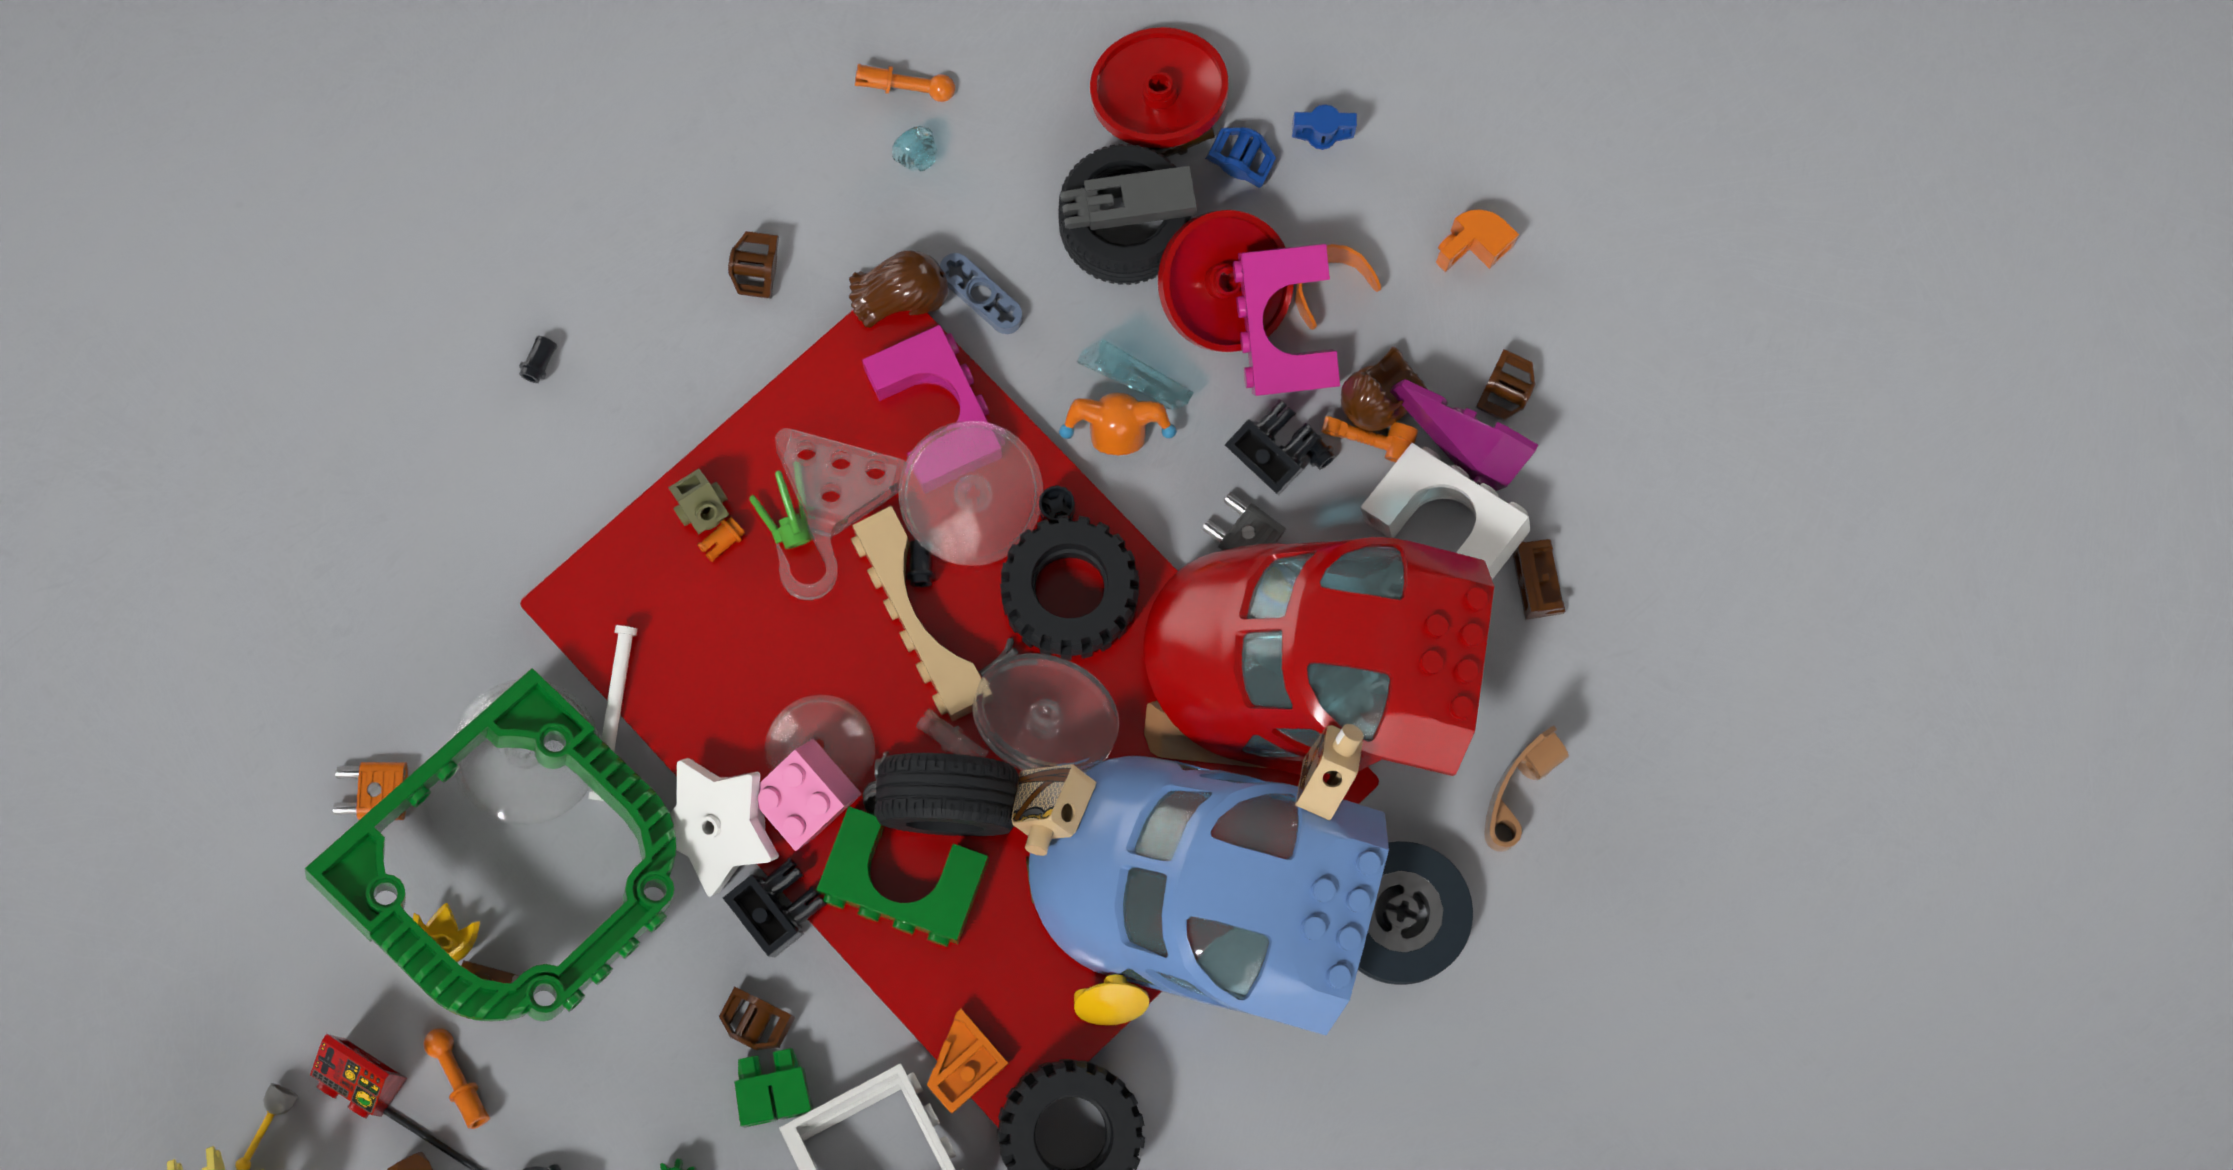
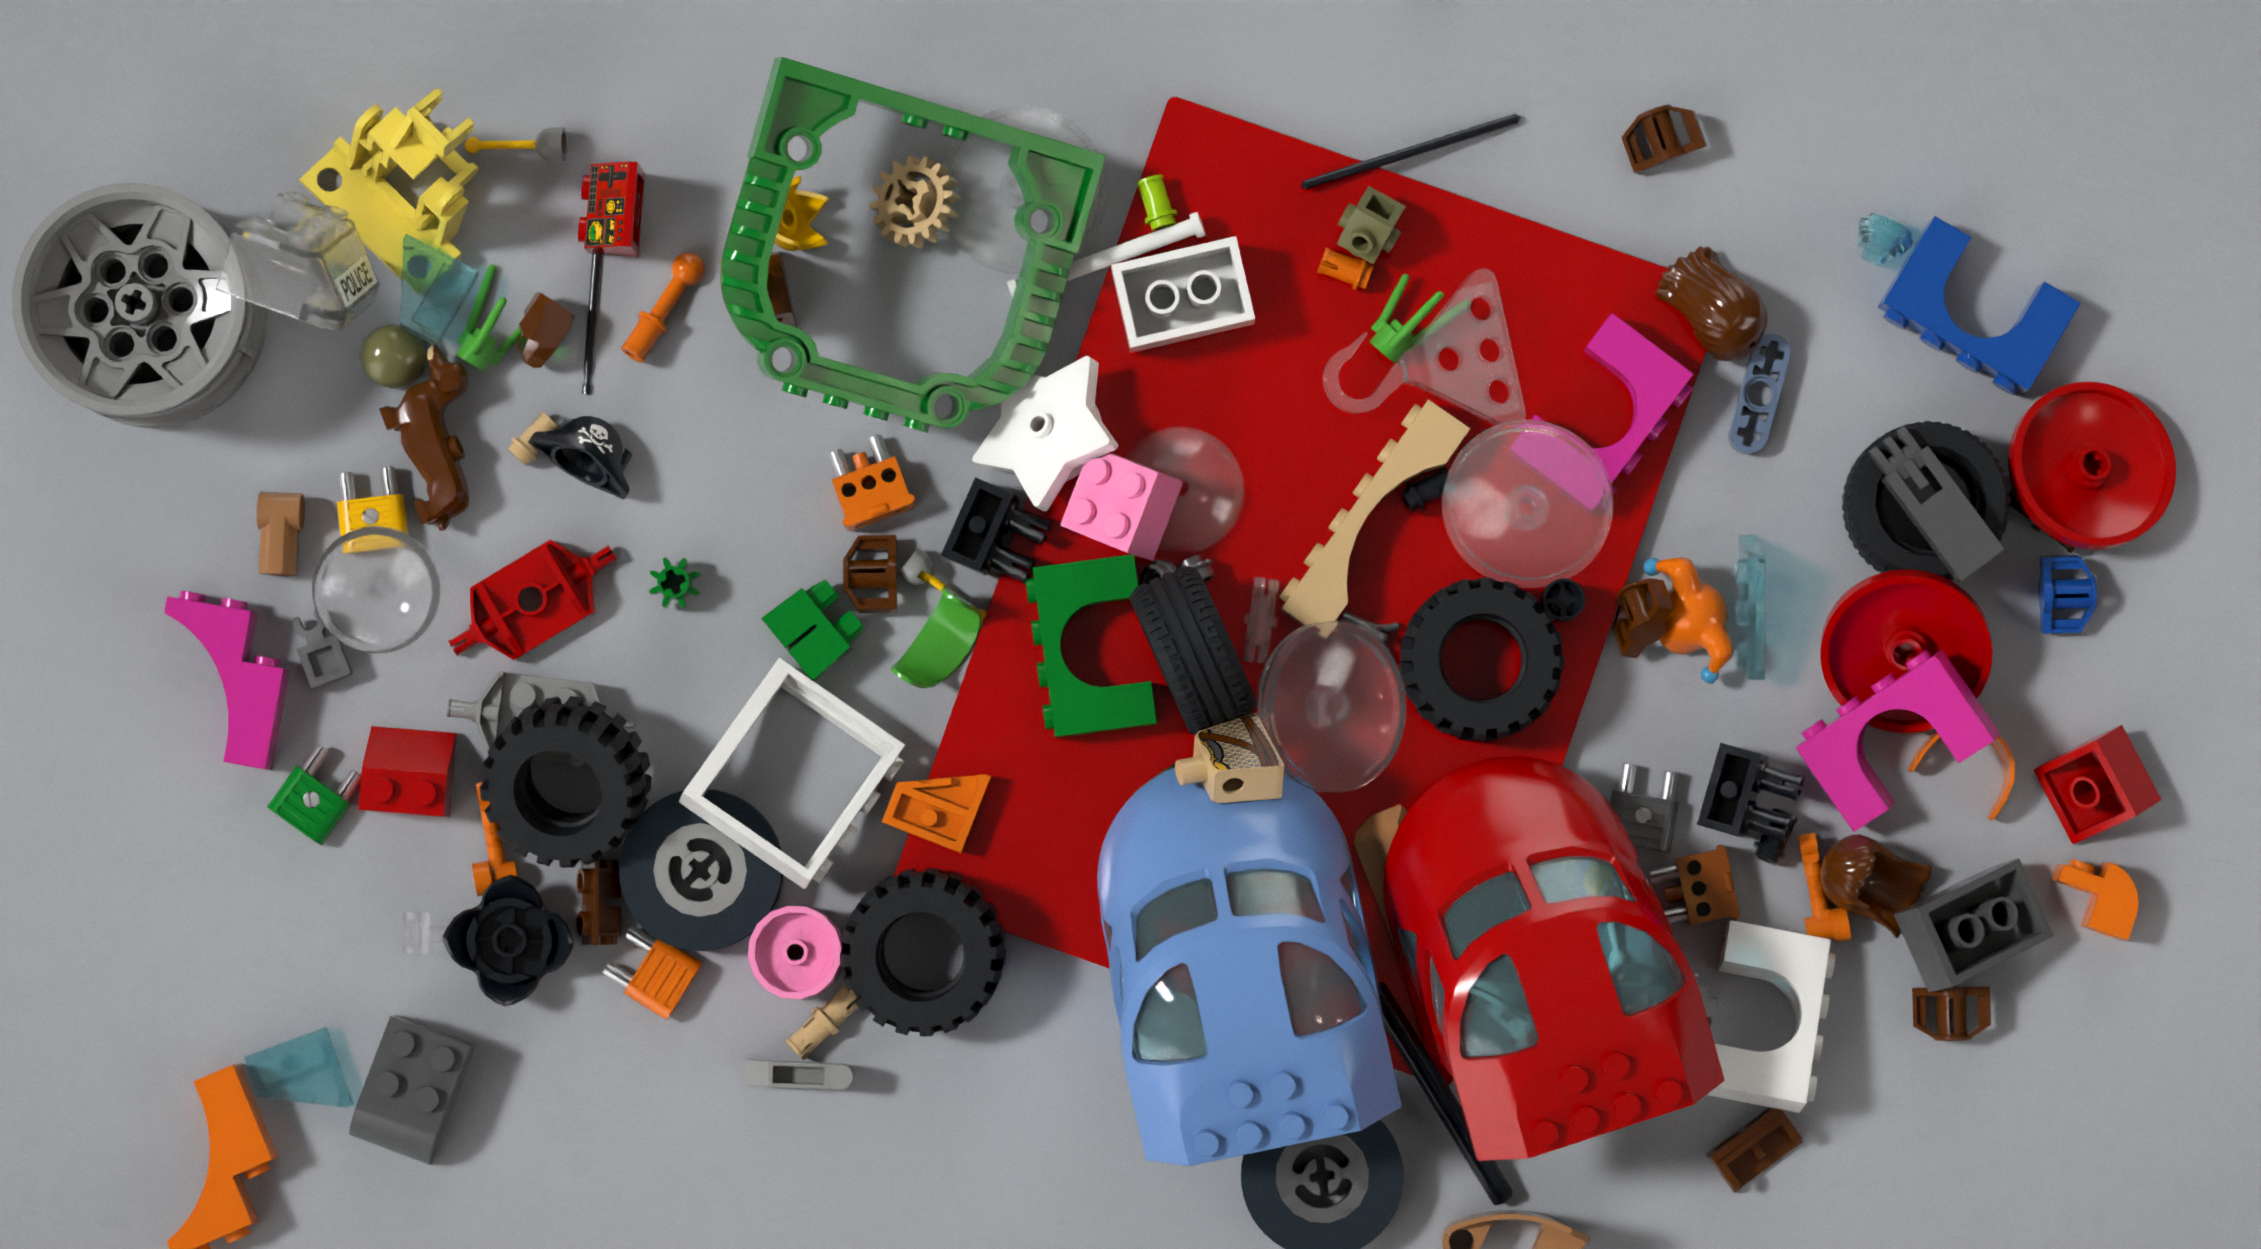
camera: 65 degrees right, 10 degrees up
orange piece [333,762,408,820] -> none
orange pin [855,64,955,102] -> none
yellow dish [1074,974,1149,1025] -> none
blue piece [1292,104,1357,150] -> none
tan torso [1295,724,1364,821] -> none
magenta wedge [1390,379,1538,491] -> none
none -> orange piece [828,434,917,531]
none -> tan gear [869,155,961,249]
none -> bright green piece [891,586,983,689]
none -> light grey hinge [897,547,987,621]
none -> white brick [1111,236,1255,353]
none -> lime pin [1136,175,1178,231]
none -> black axle [1300,114,1521,190]
none -> black axle [1378,982,1513,1205]
none -> reddish brown piece [1613,578,1674,658]
none -> dark orange piece [1648,844,1741,925]
none -> blue arch [1878,216,2081,395]
none -> dark grey brick [1894,858,2054,992]
none -> red slope [2033,725,2162,844]

